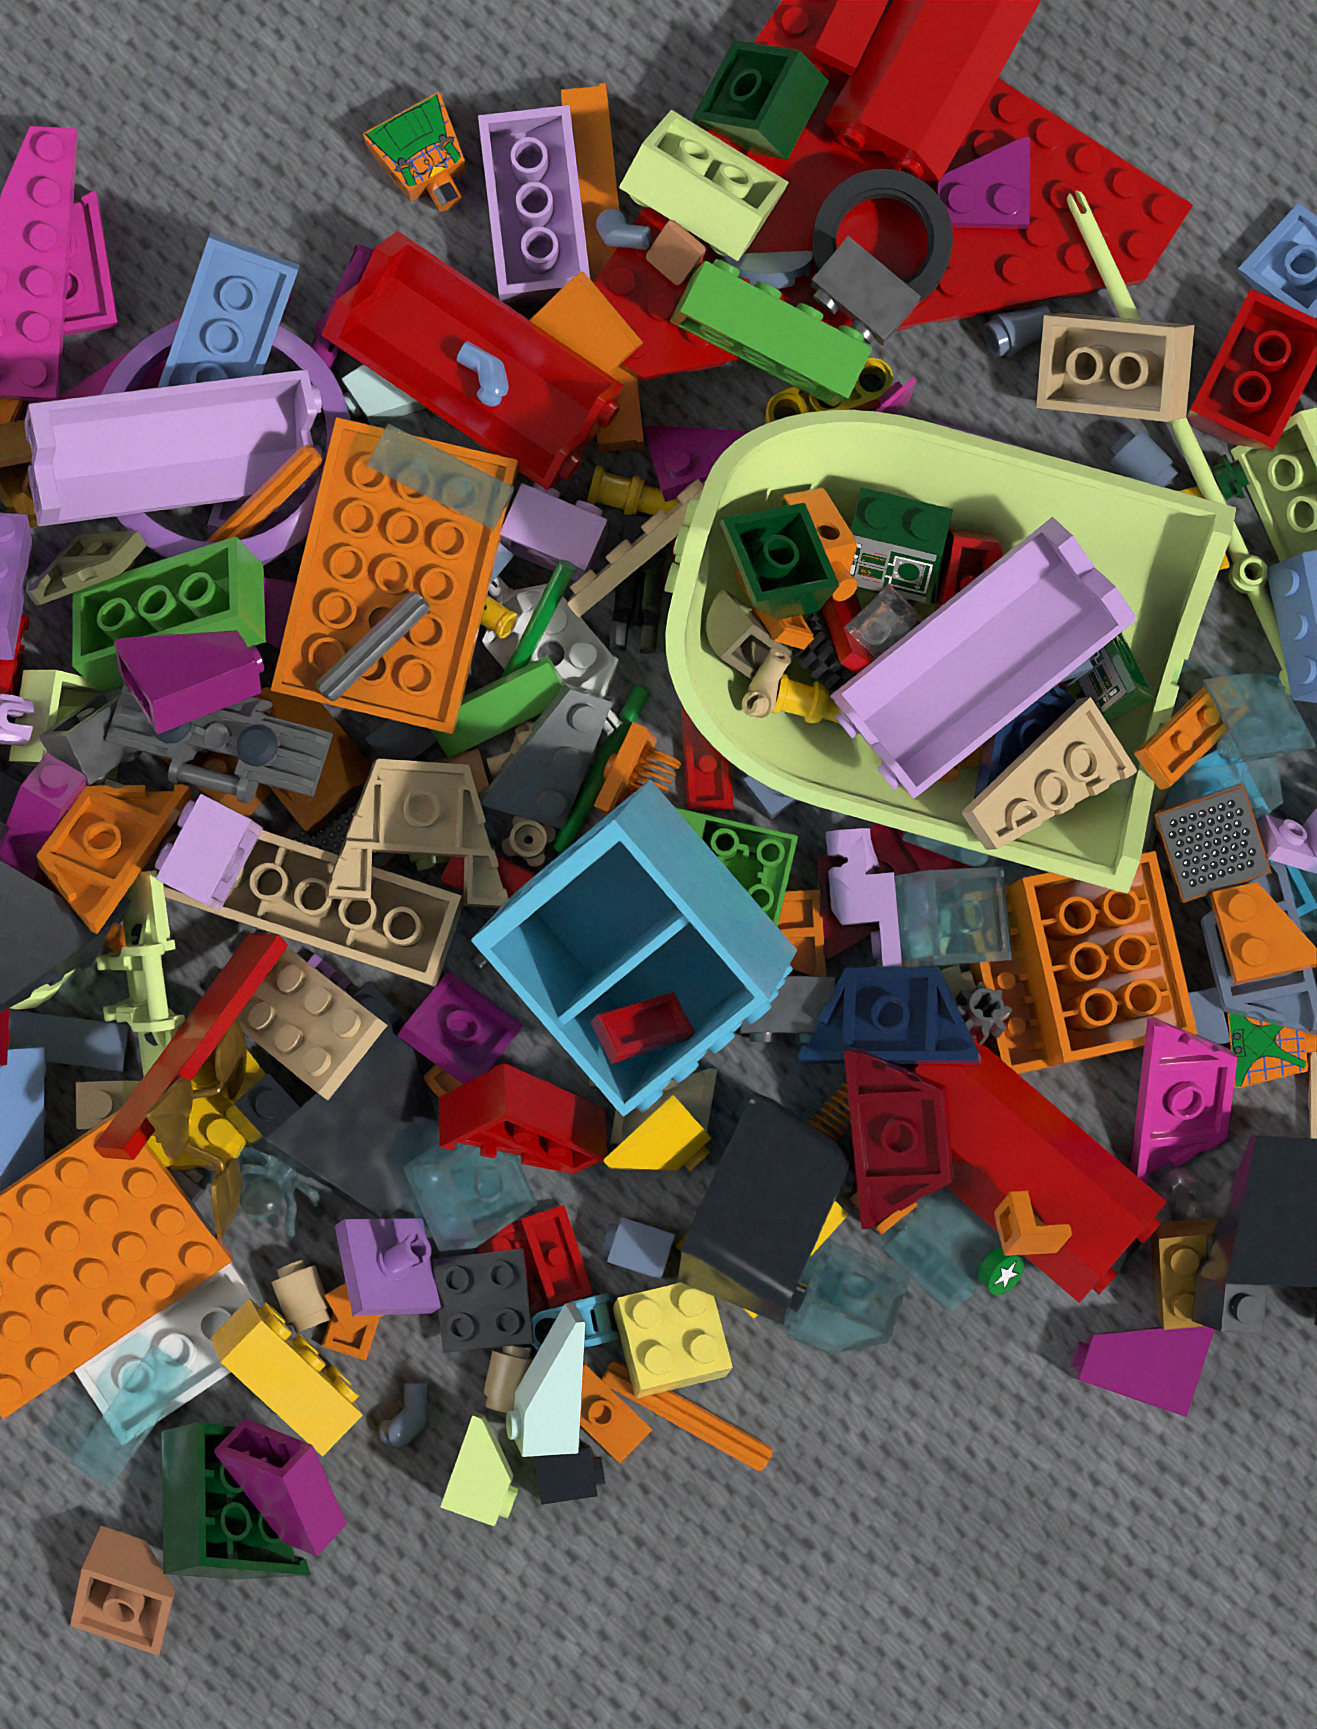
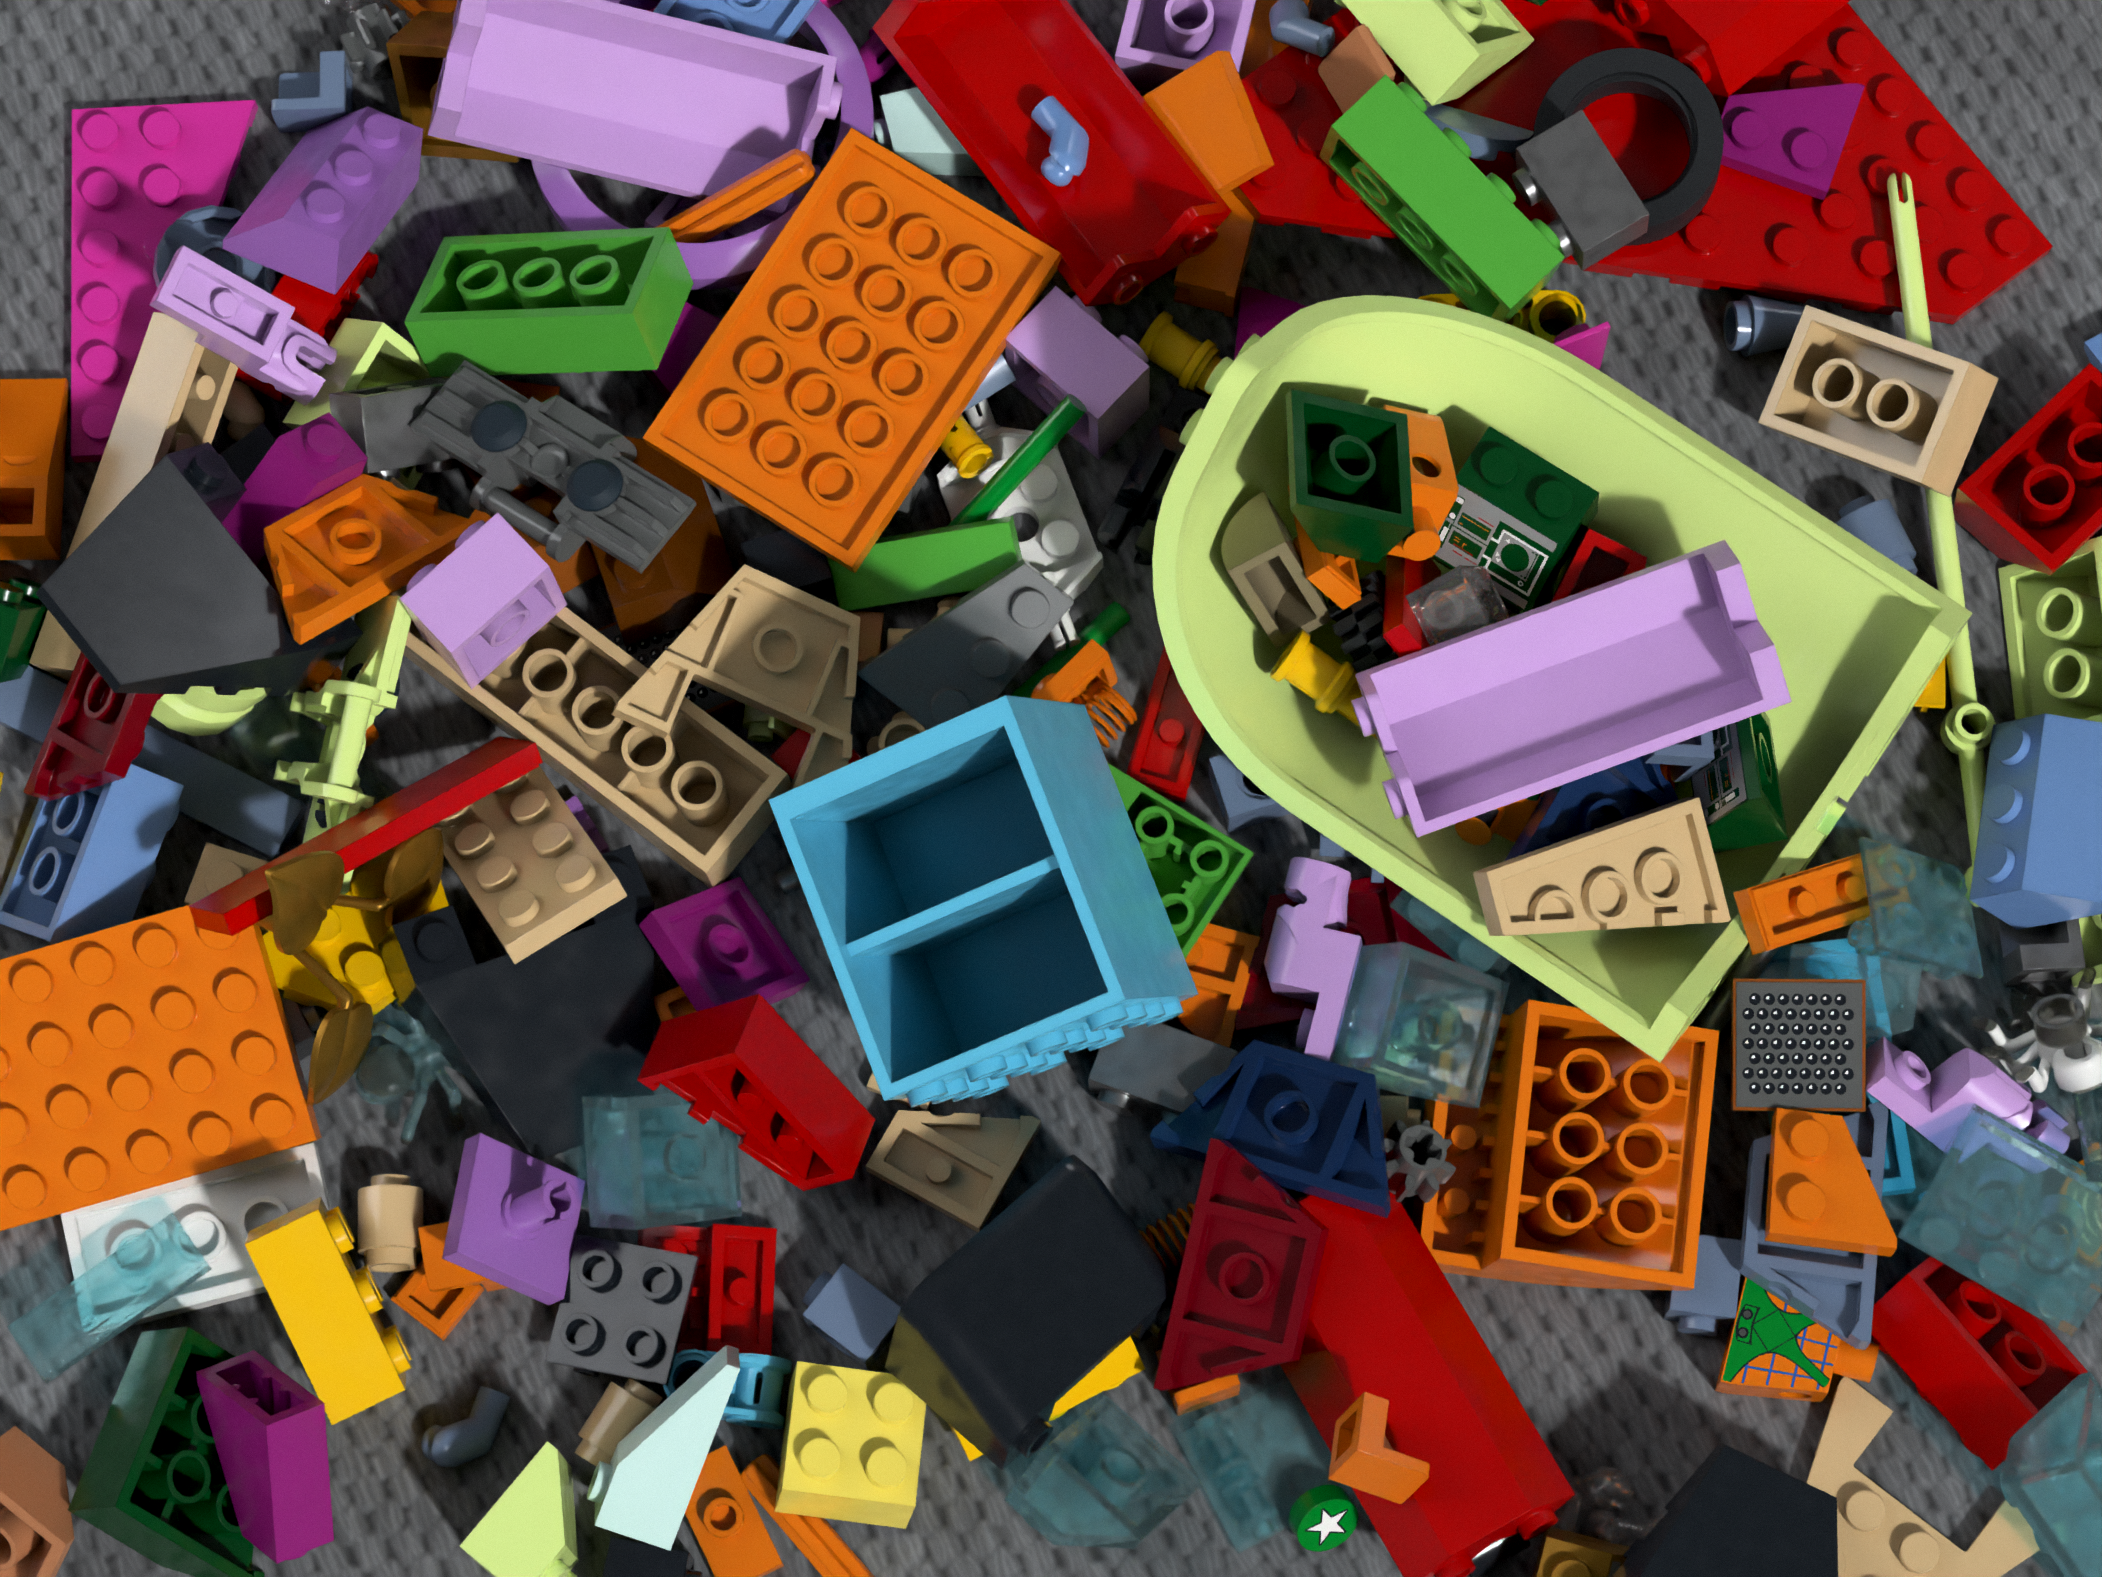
camera: 25 degrees right, 10 degrees down
olive wing [26,530,147,605] -> none
magenta slope [114,631,264,734] -> none
flat silver axle [316,591,430,701] -> none
clear light blue tile [367,424,515,531] -> none
tan wing [566,479,706,618] -> none
red tile [590,991,695,1064] -> none
yellow slope [603,1095,711,1172] -> none
tan arm [742,648,791,718] -> none
dark pink wing [1130,1017,1237,1184] -> none
dark green plate [1211,454,1250,500] -> none

